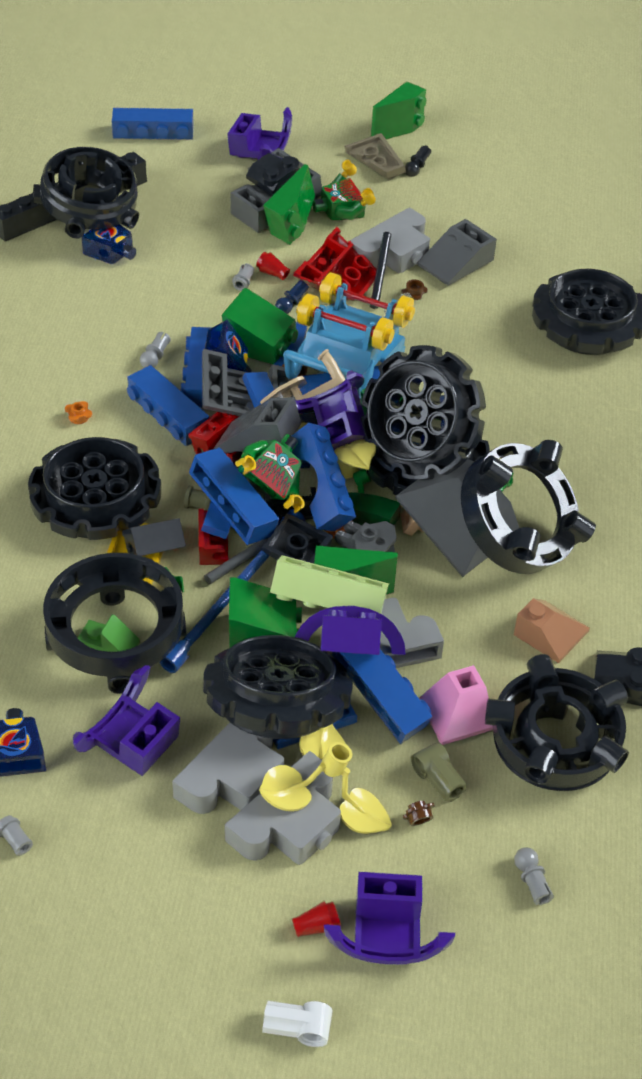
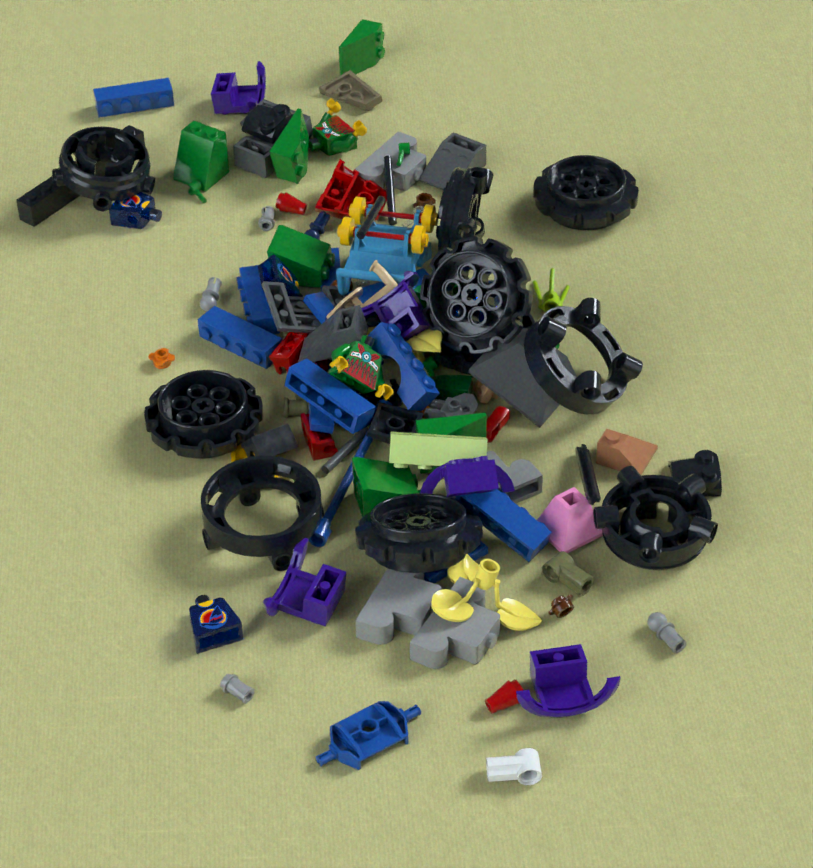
camera: 10 degrees left, 5 degrees down
bright green slope [78,614,140,652] -> none
black axle [405,145,432,177] -> none
none -> green slope [173,121,229,192]
none -> green hand [188,179,207,203]
none -> blue plate [316,701,421,770]
none -> black bar [356,196,385,239]
none -> green hand [396,142,410,166]
none -> black piece [436,167,494,270]
none -> red bar [486,406,510,443]
none -> lime plant [533,268,570,312]
none -> black axle [575,444,601,505]

